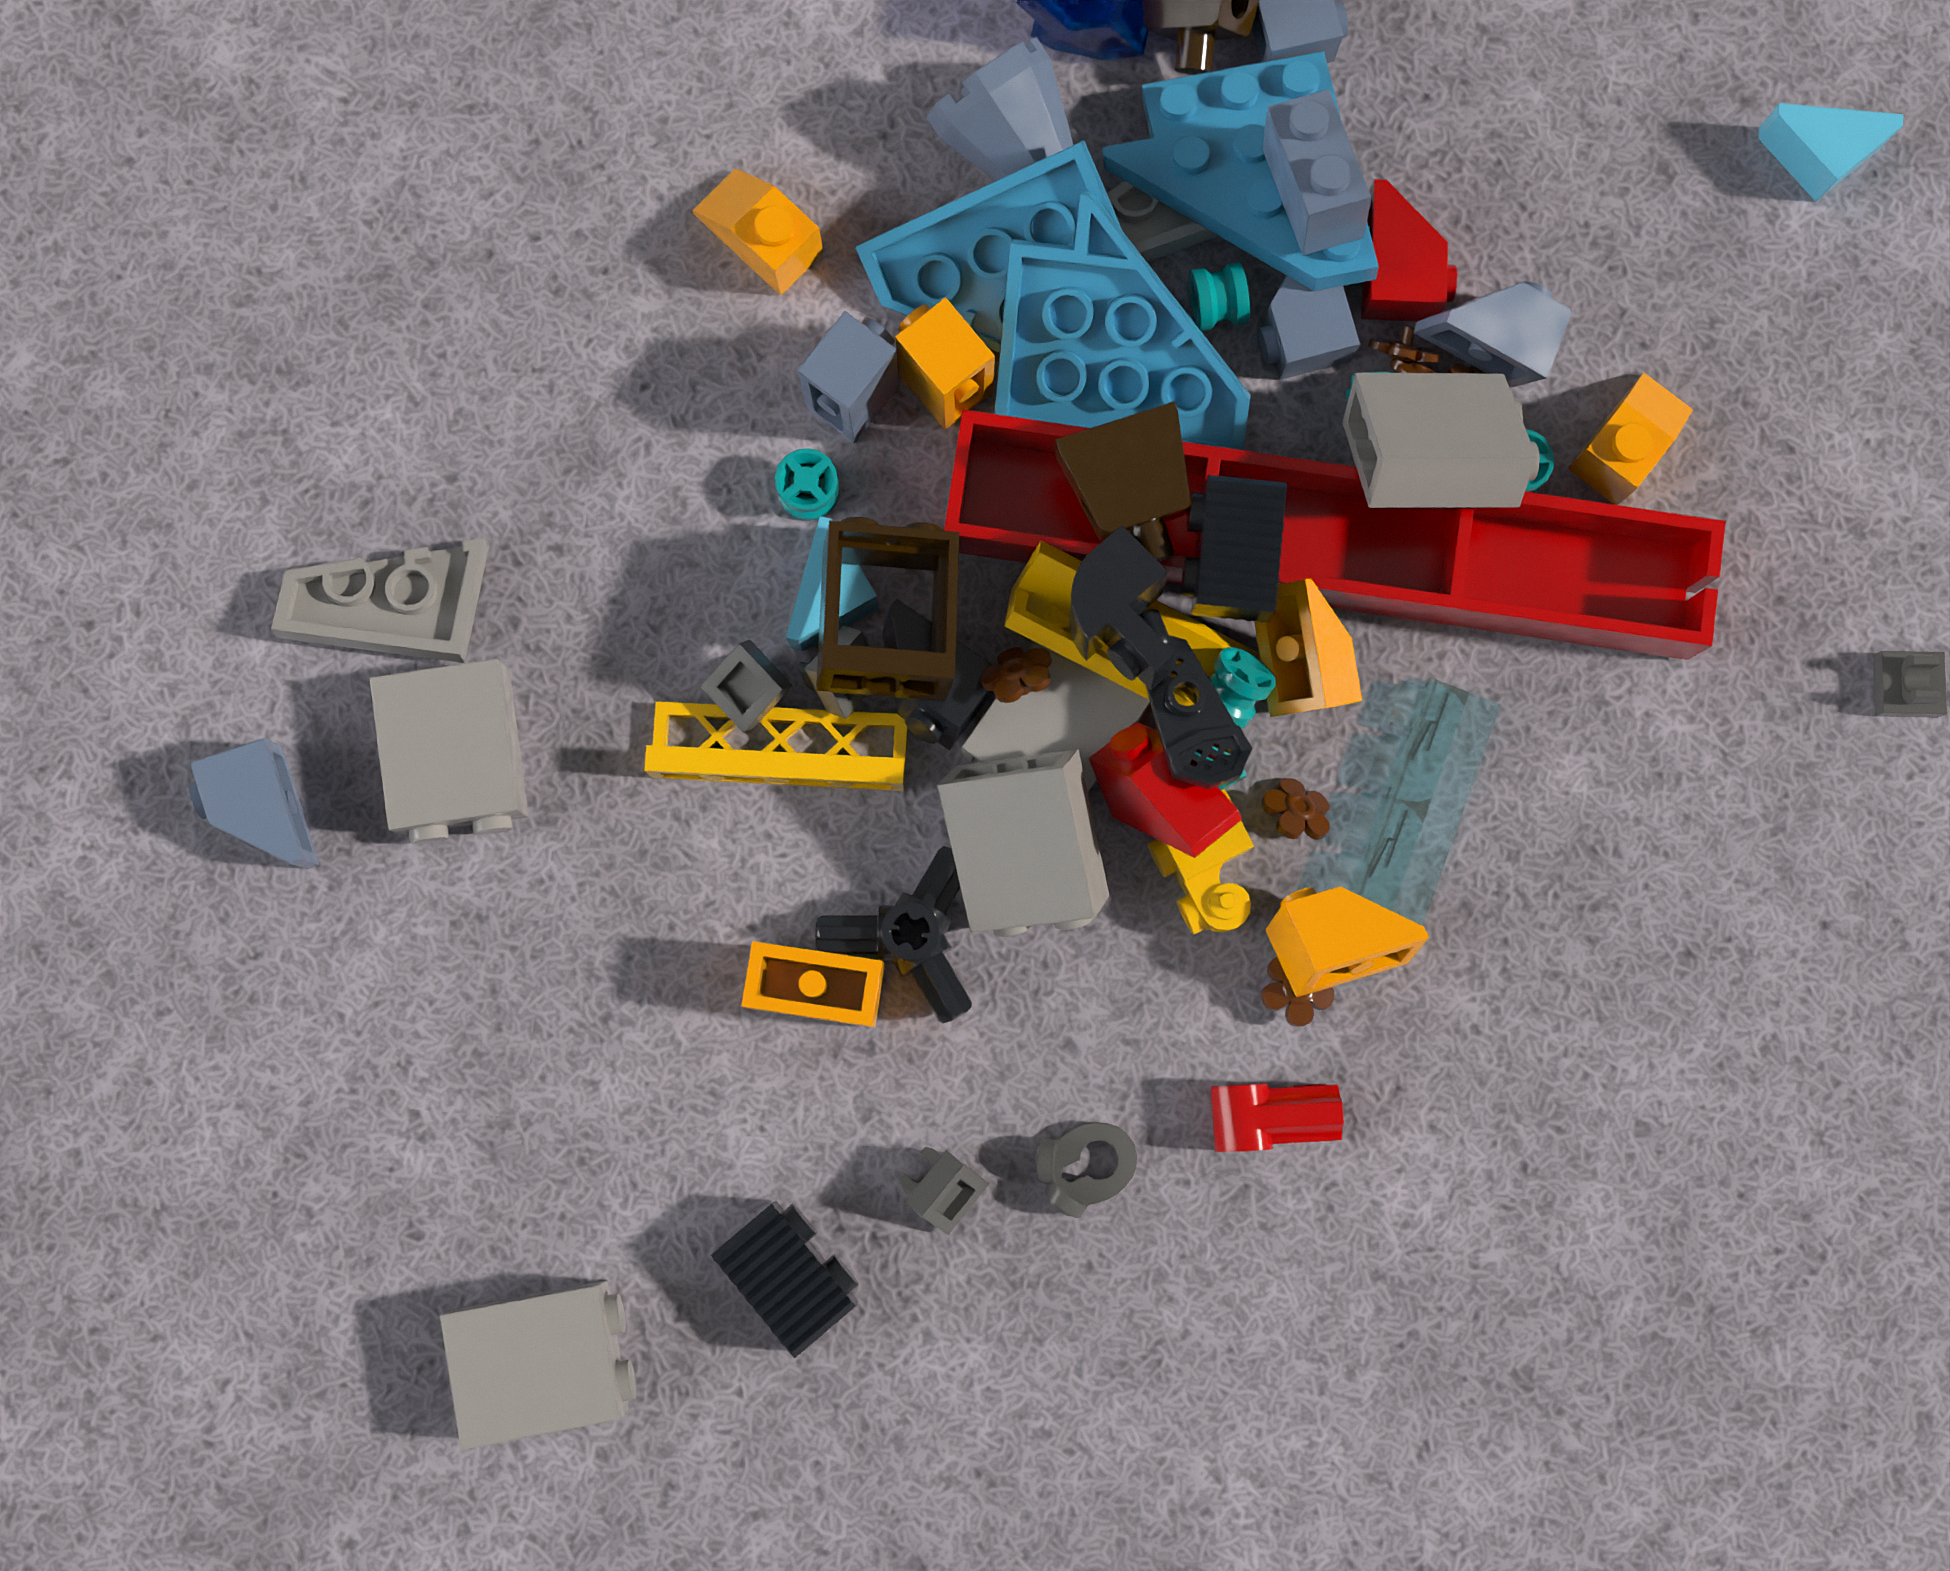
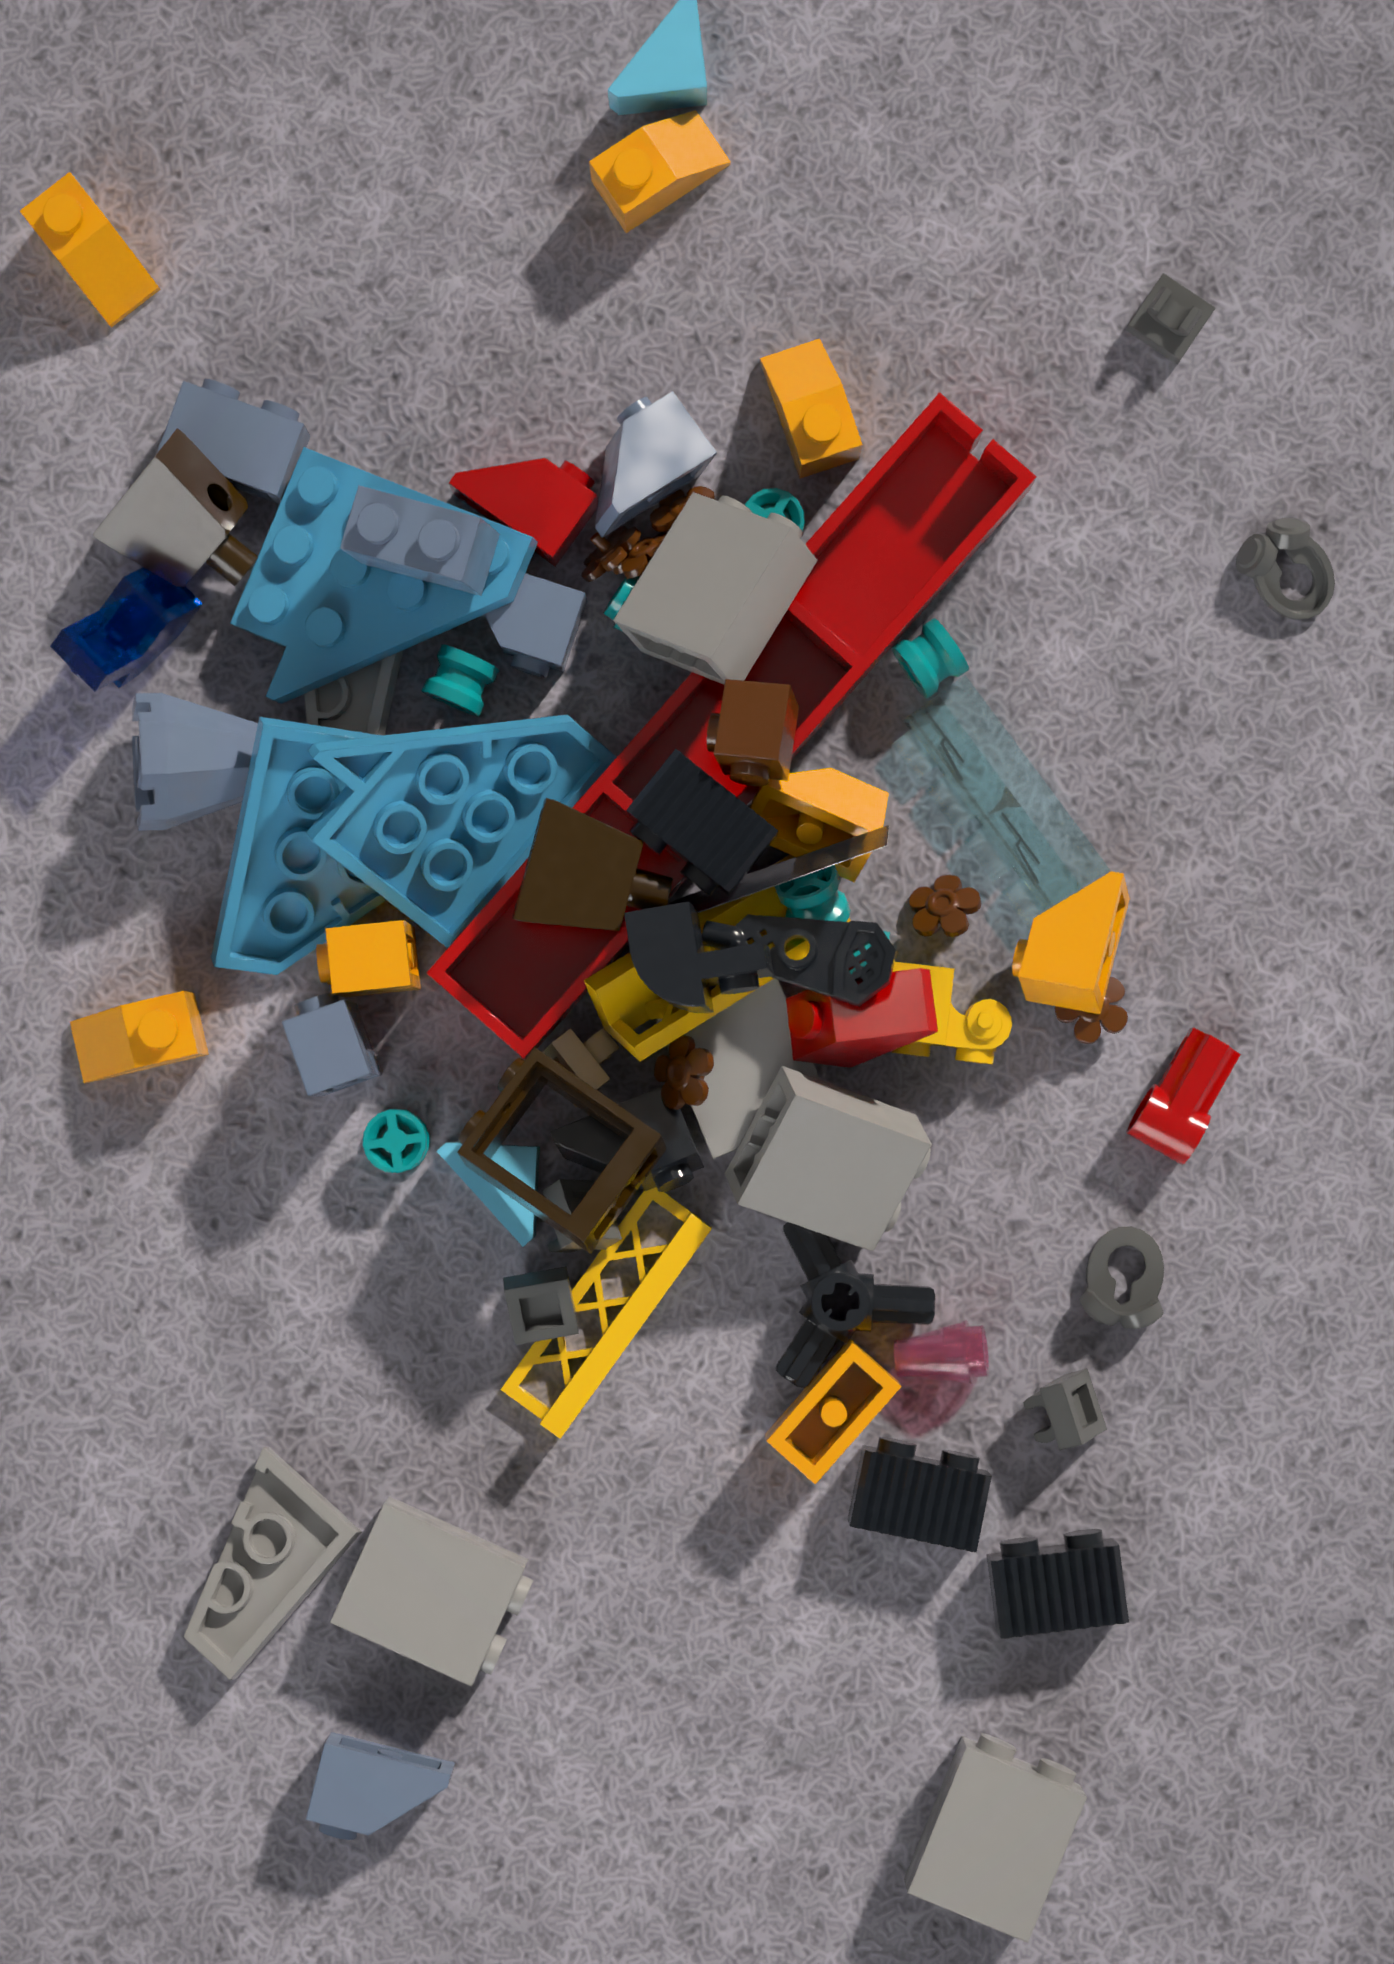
camera: 50 degrees left, 5 degrees up
none -> tan tile [542,1028,619,1107]
none -> light orange slope [589,110,731,233]
none -> black sticker [667,825,889,913]
none -> reddish brown brick [707,679,799,786]
none -> black brick [848,1437,992,1552]
none -> teal wheel [891,618,969,699]
none -> clear pink cone [894,1320,989,1384]
none -> dark grey piece [1236,518,1335,619]

